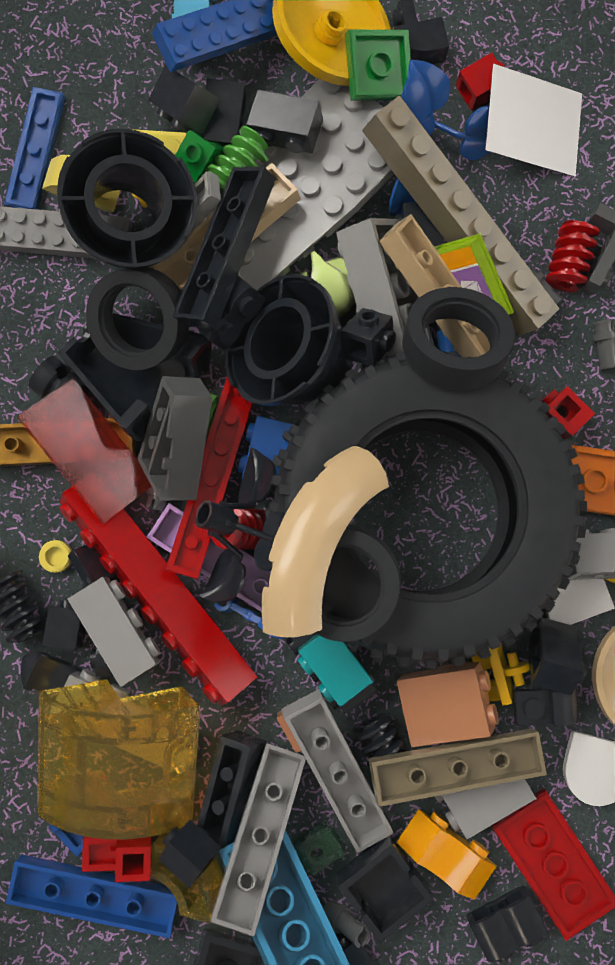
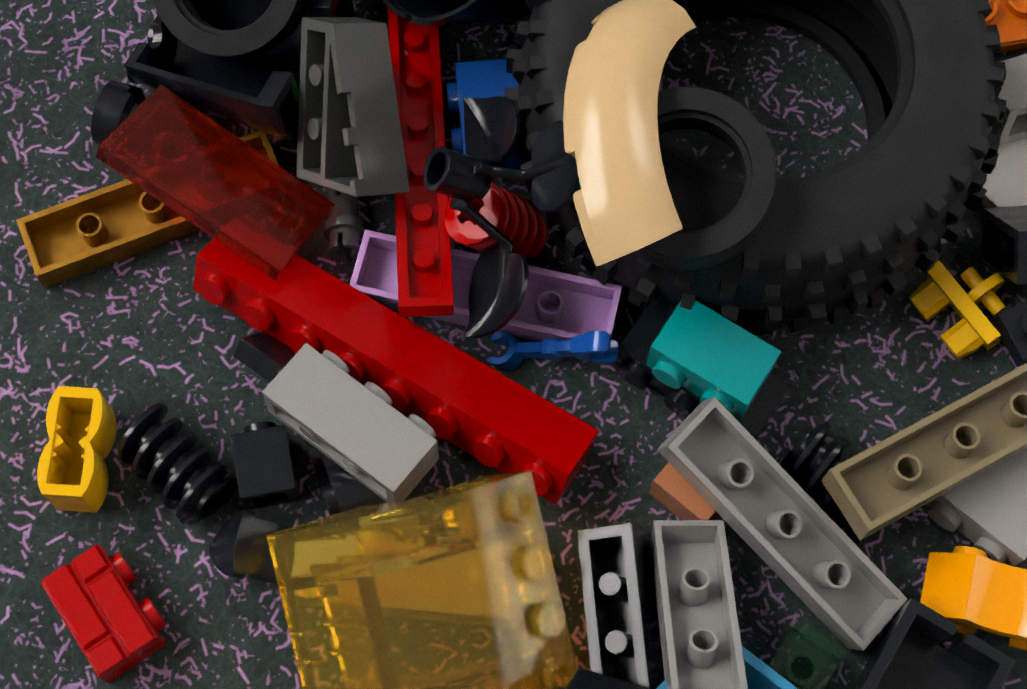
camera: 20 degrees left, 15 degrees down
light yellow tile [39,540,72,573] -> none
nougat brick [397,661,499,747] -> none

